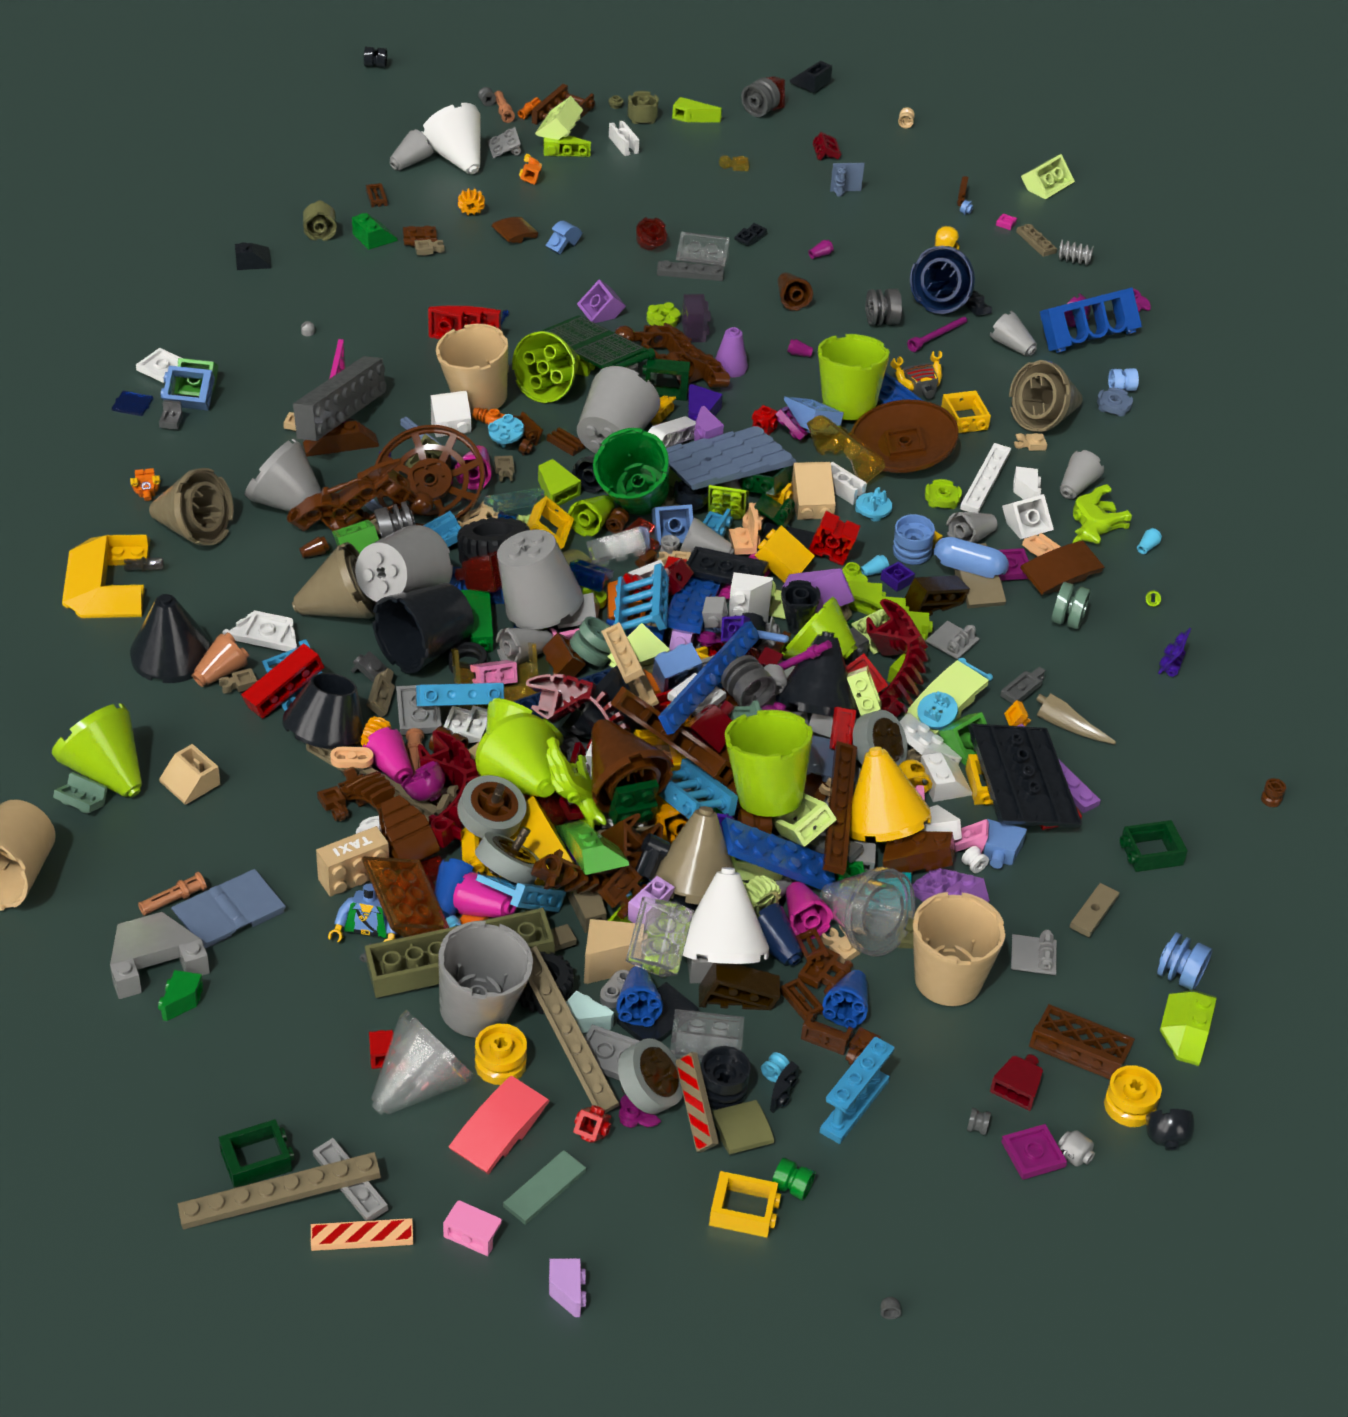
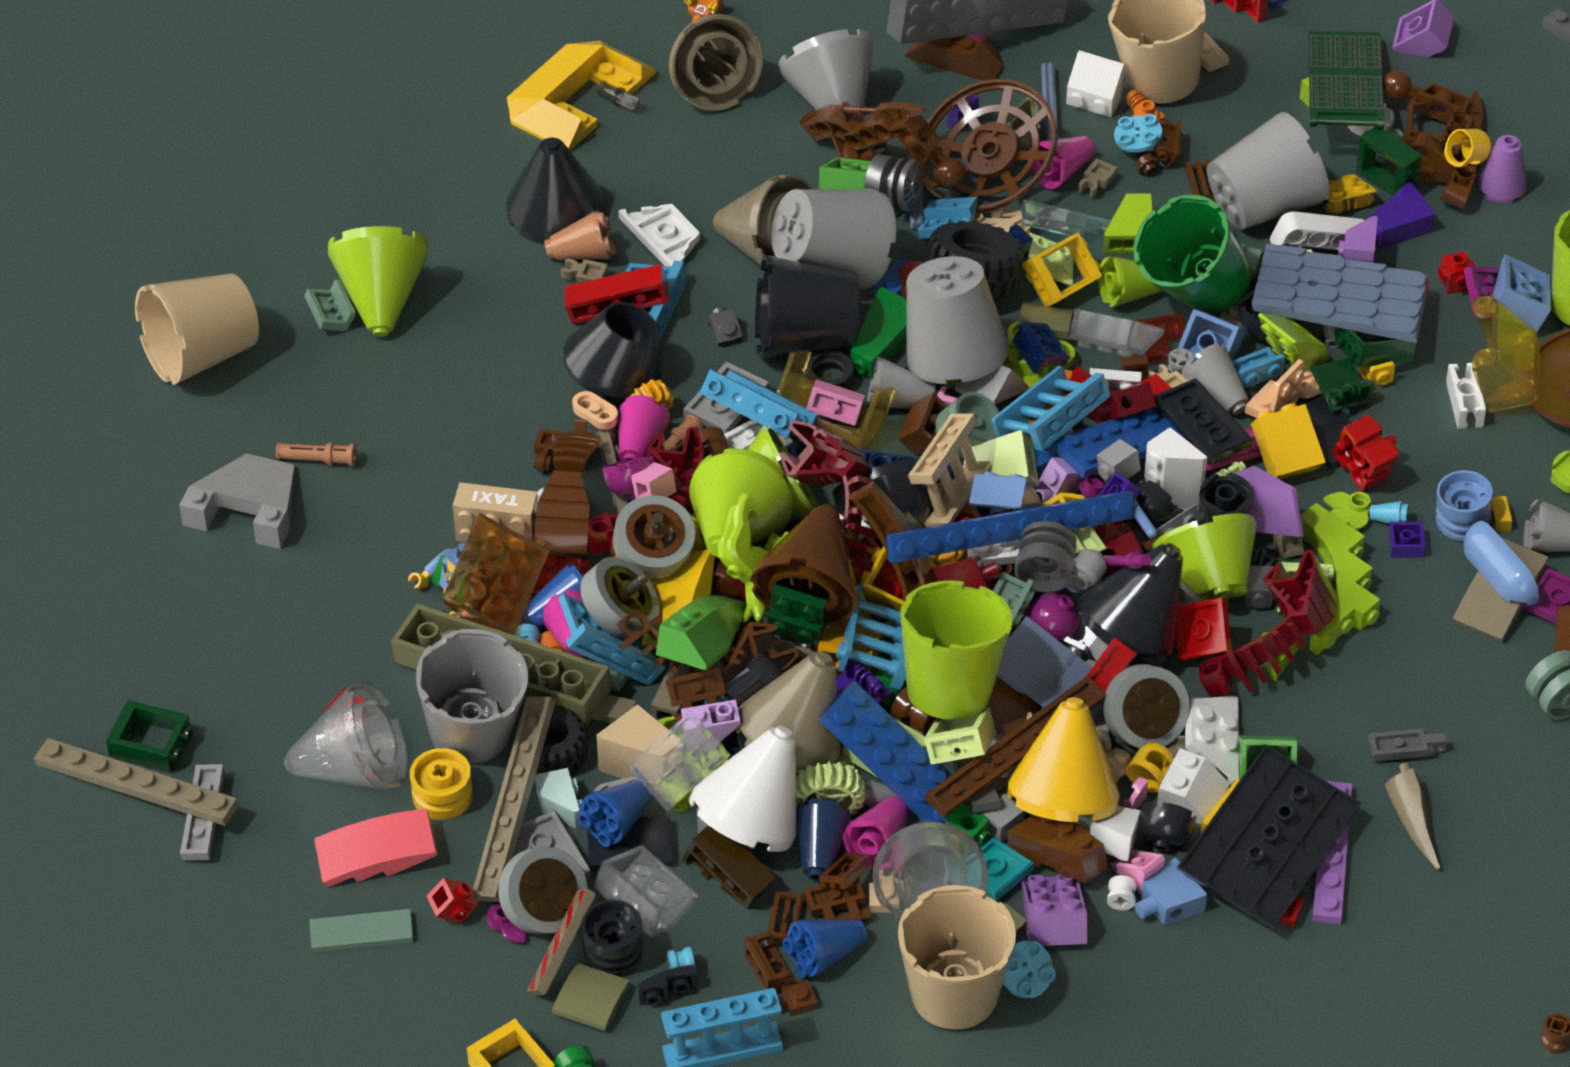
camera: 45 degrees right, 5 degrees up
green slope [158,970,203,1021] -> none
tan slope [159,744,220,805] -> none
sand blue piece [171,869,285,948] -> none
reddish brown cone [299,536,330,559] -> none
light nougat tile [311,1218,413,1251] -> none
dark tan hinge [366,668,395,717] -> none
bright pink panel [443,1201,502,1256] -> none
lime cone [512,331,580,403] -> none
lavender slope [549,1259,586,1317] -> none
reddish brown wheel [605,507,629,534] -> none
lime plate [647,302,681,327] -> none
clear purple brick [682,294,711,343] -> none
tan slope [791,462,836,520] -> none
yellowish green window [847,666,882,716] -> none
medium azure plate [855,487,892,521] -> none
yellowish green slope [904,660,989,735] -> none
dark brown wedge [905,575,970,616] -> none
medium azure plate [917,691,958,731] -> none
light grey hinge [925,621,980,659] -> none
medium azure hinge [958,658,993,681] -> none
light orange tile [1004,700,1031,726] -> none
light grey hinge [1011,930,1057,975] -> none
dark tan tile [1069,883,1120,937] -> none
dark green window [1119,820,1188,872] -> none
none -> bright pink brick [631,462,676,499]
none -> black cylinder [1139,801,1197,851]
none -> yellow helmet [1444,129,1492,167]

